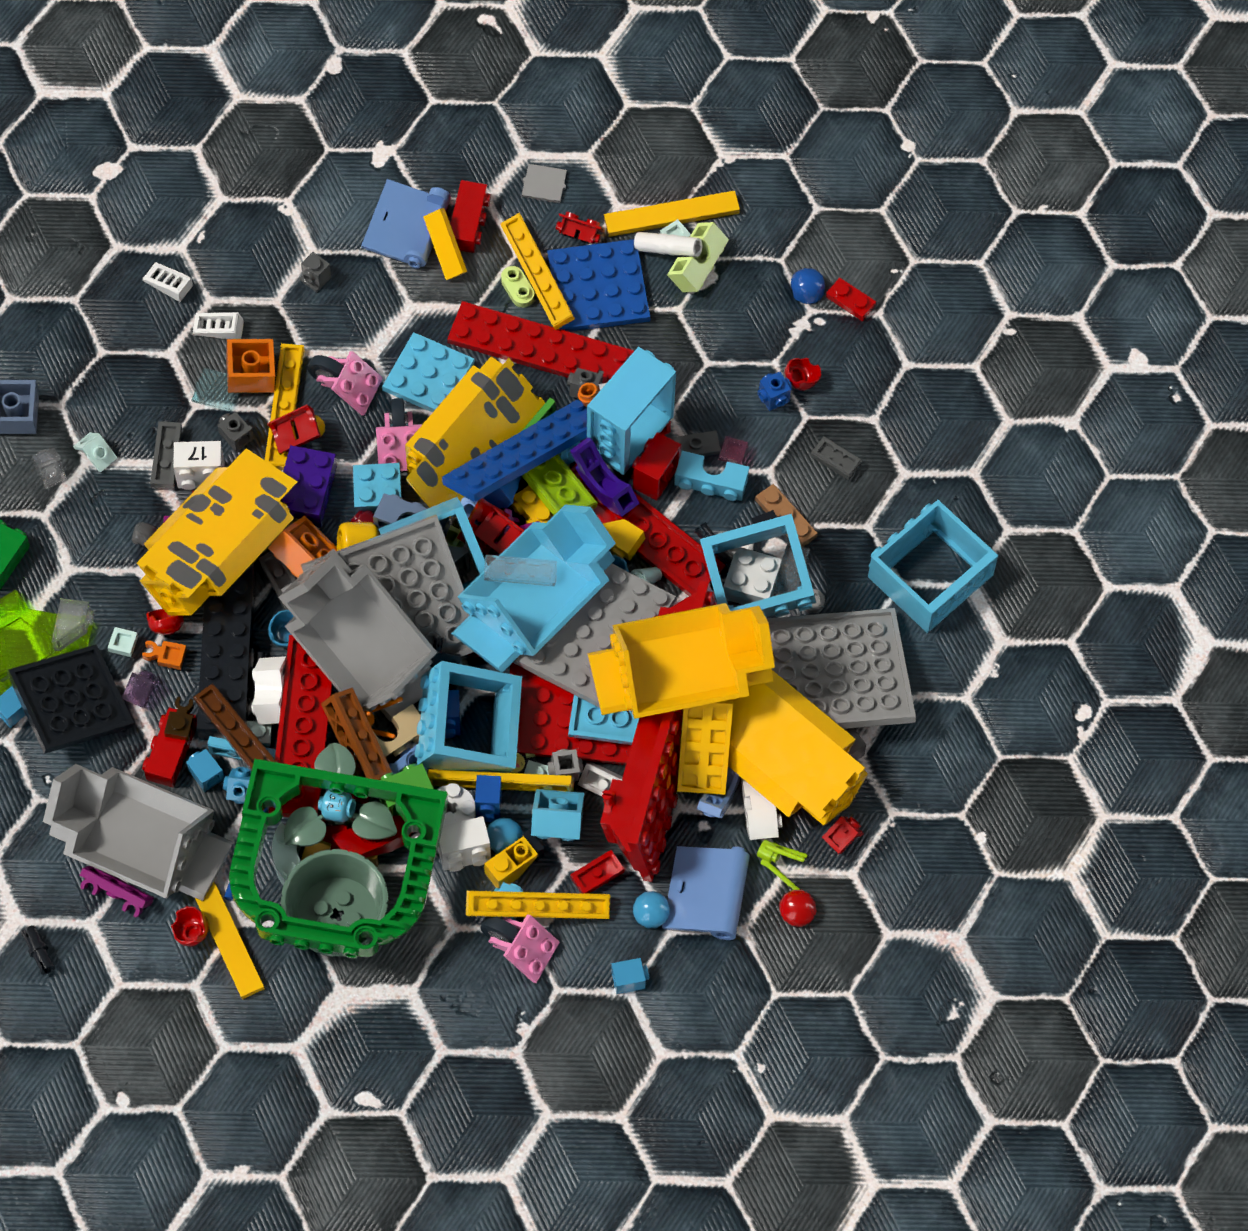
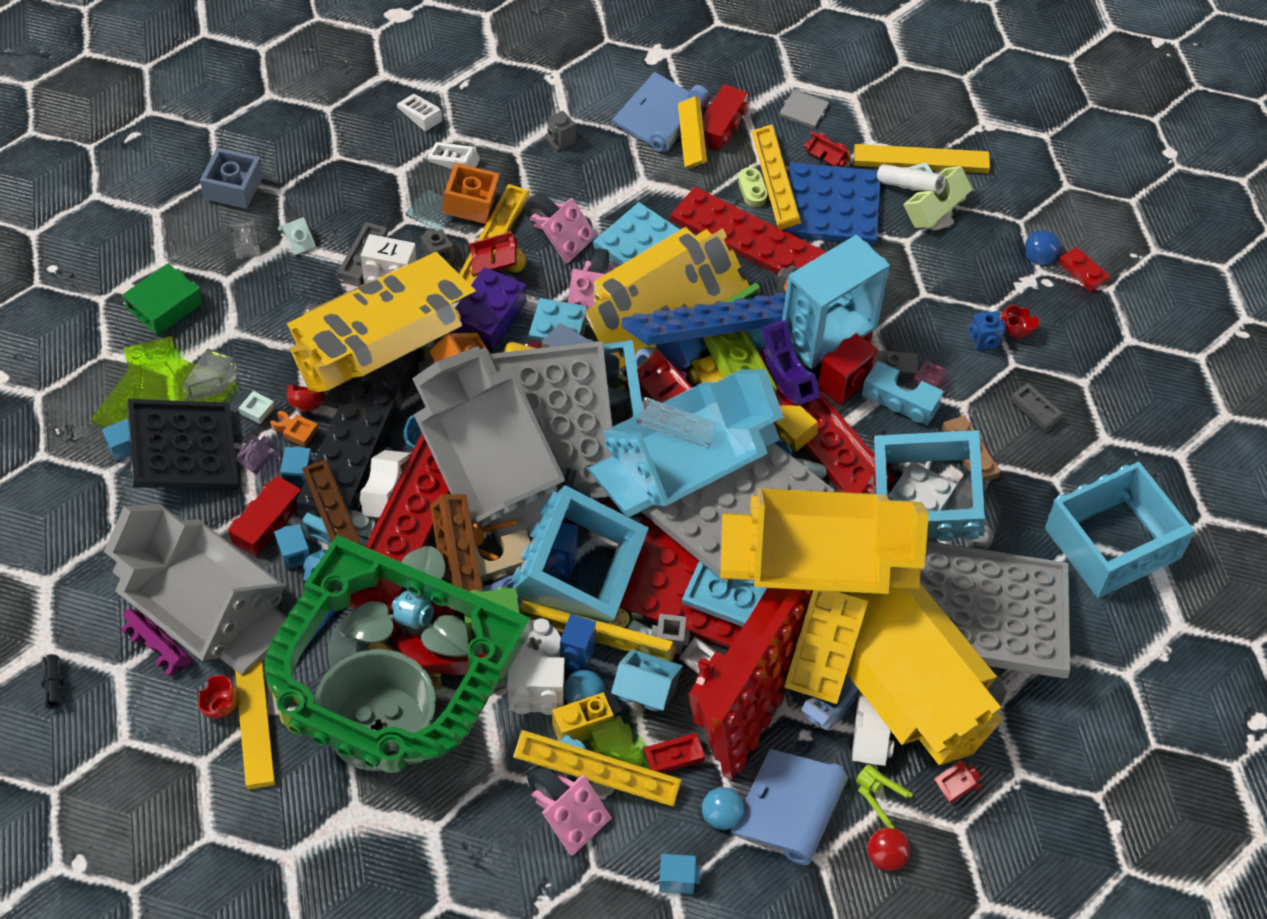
camera: 15 degrees right, 10 degrees down
dark brown plate [164,697,194,741] -> none
none -> dark azure brick [280,446,313,488]
none -> clear neon green slope [589,716,645,767]

